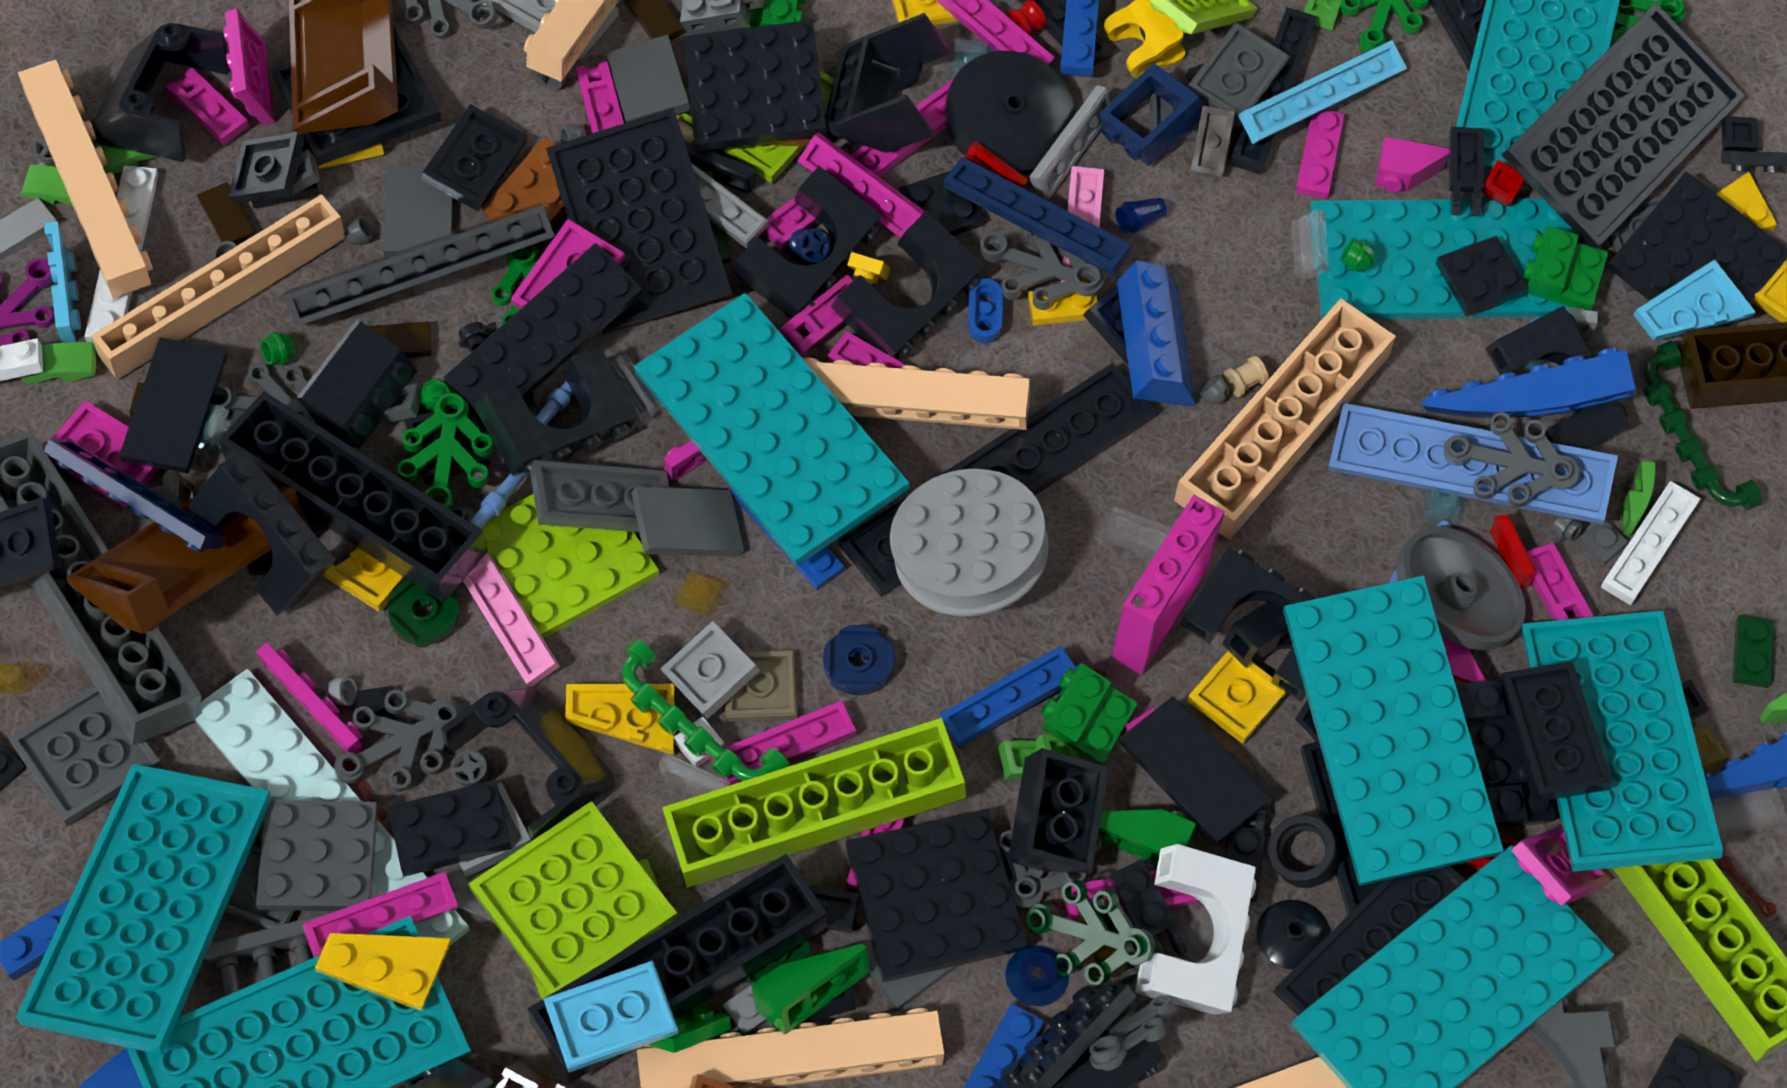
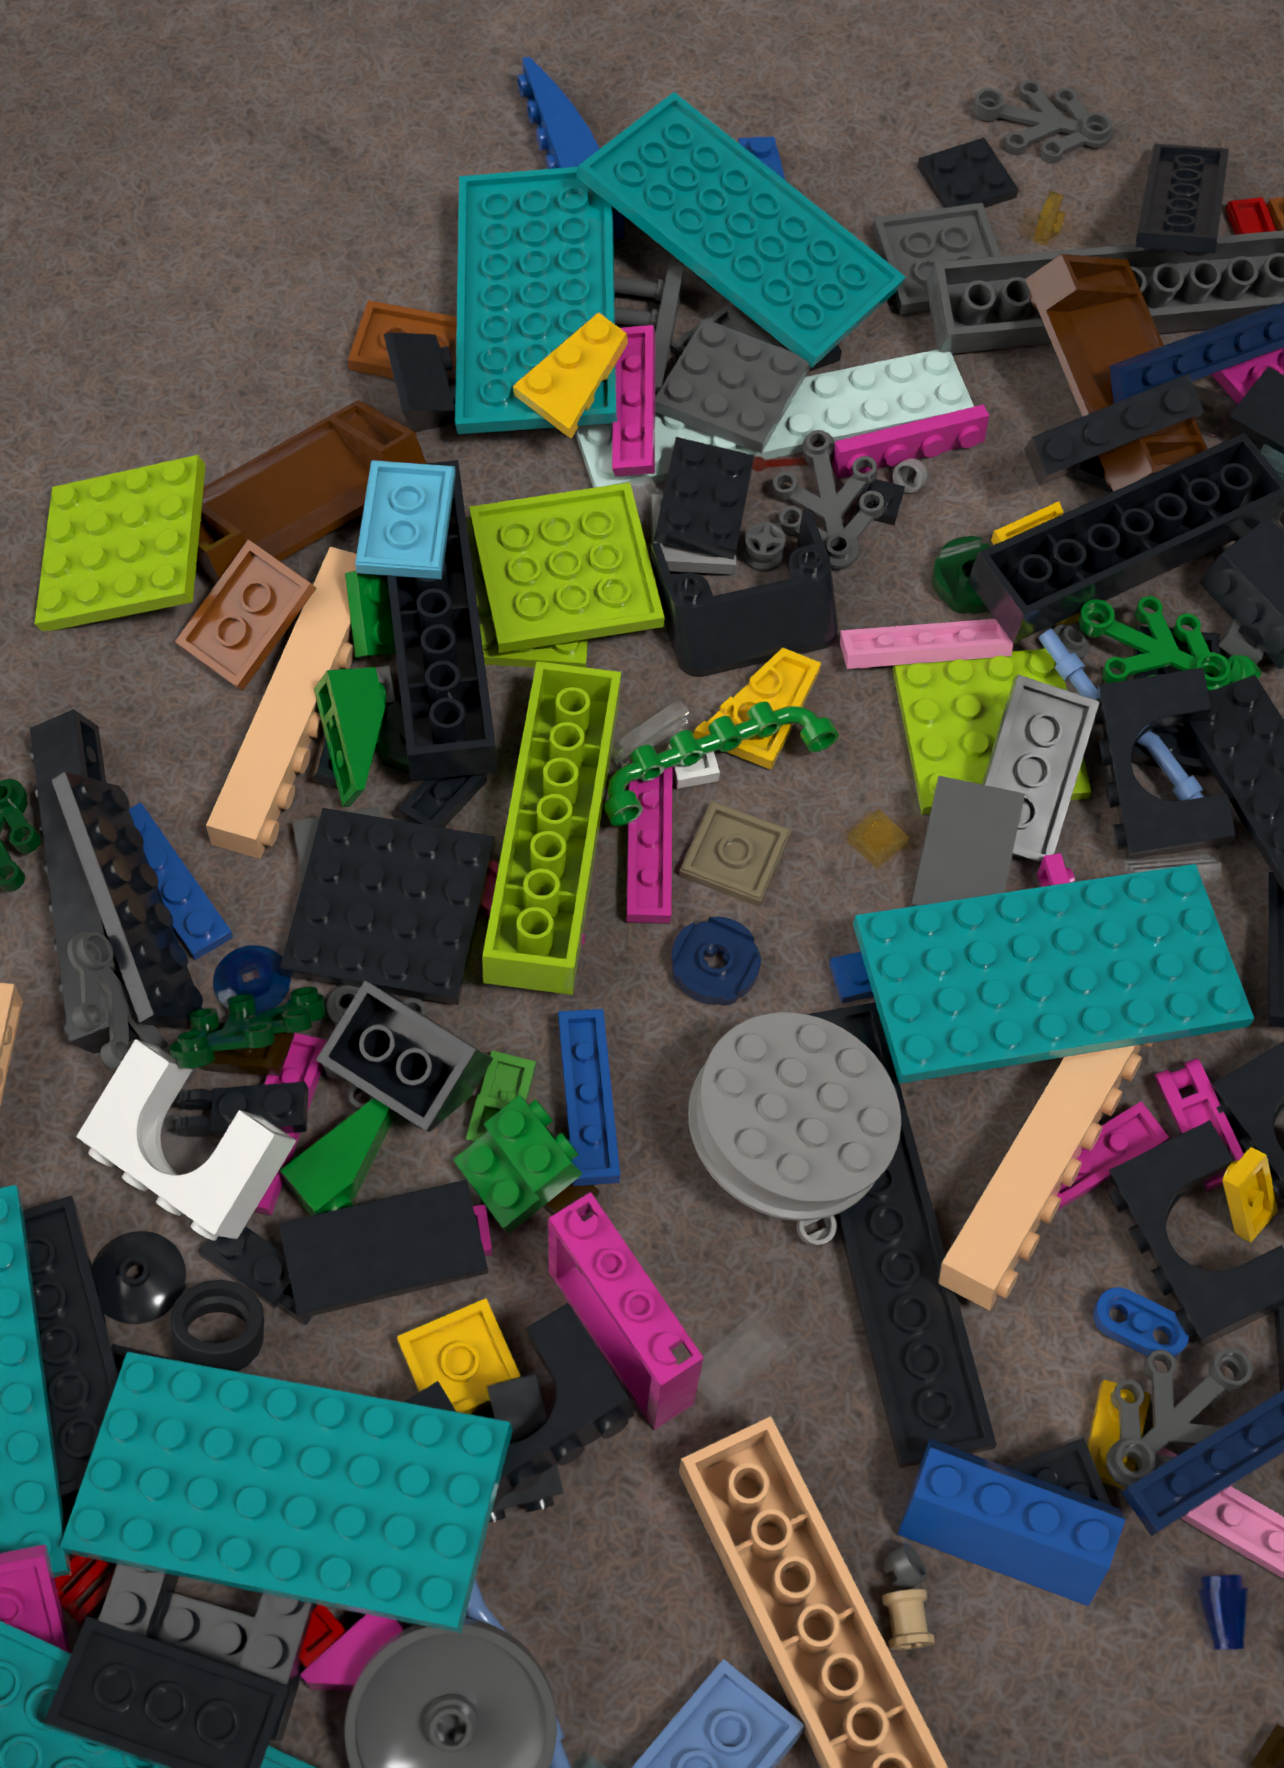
camera: 115 degrees right, 0 degrees up
light grey plate [661,621,760,719] -> none

